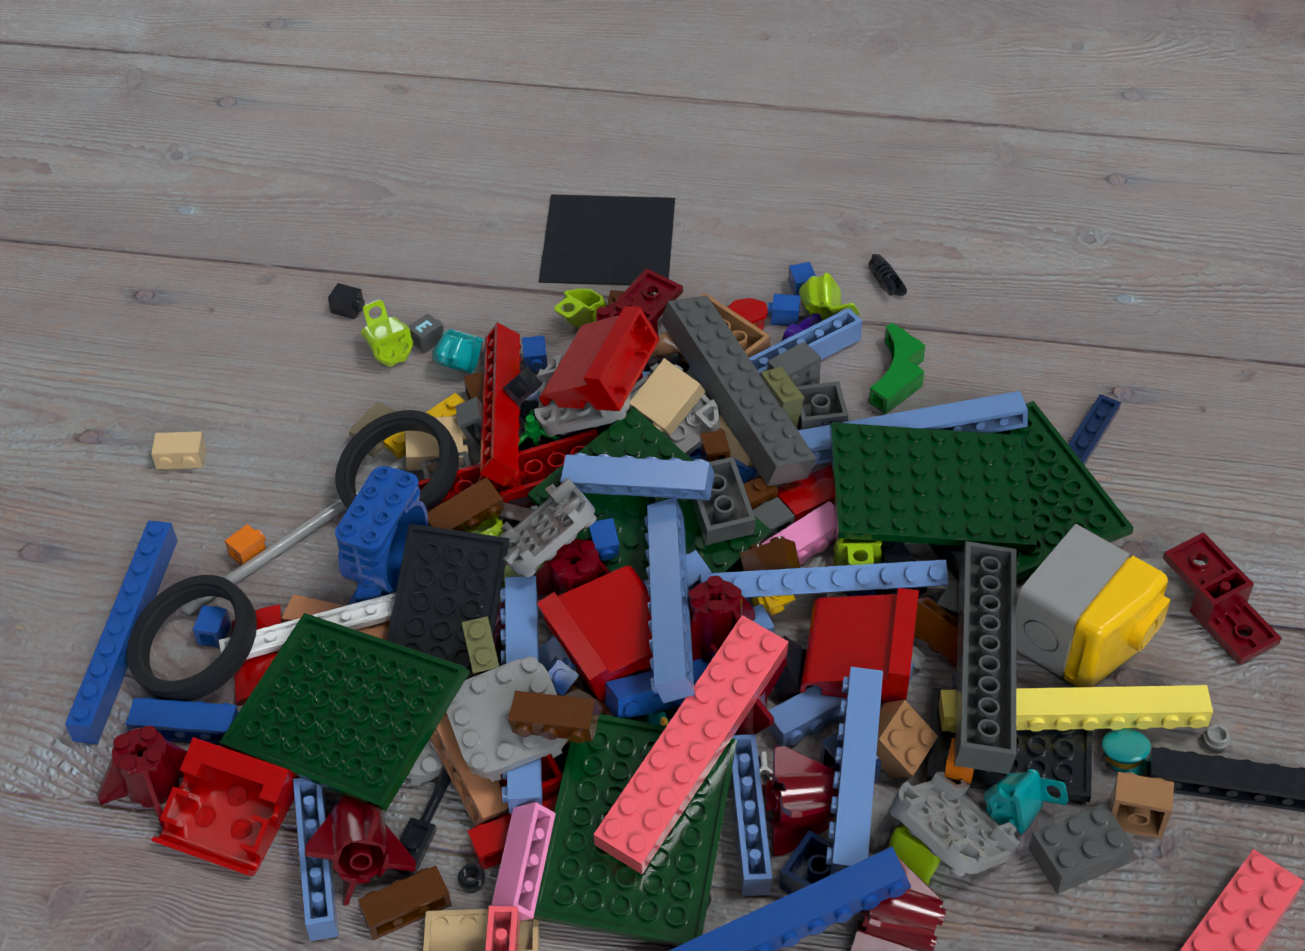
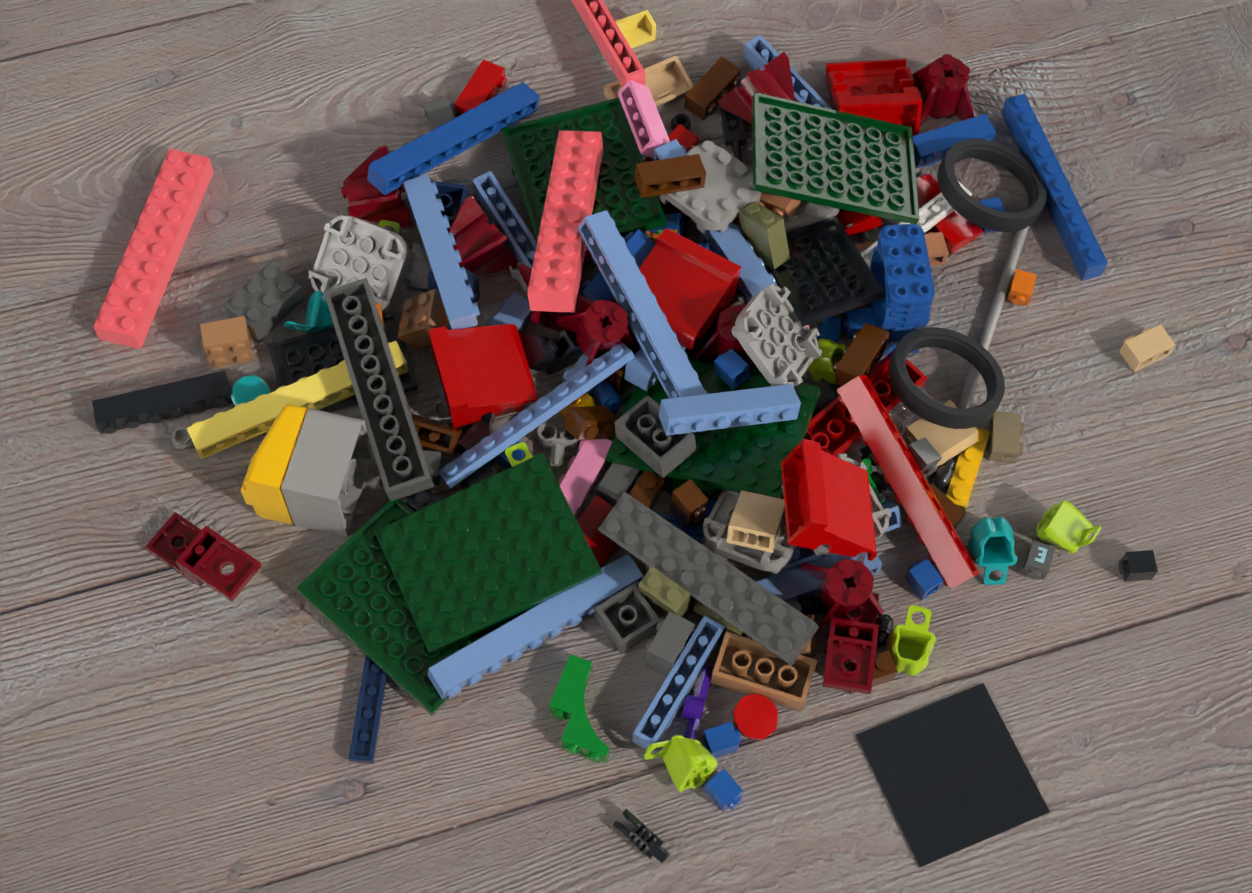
camera: 150 degrees right, 15 degrees up
flat silver sticker [499,502,534,521] -> none
black brick [503,366,543,406] -> none

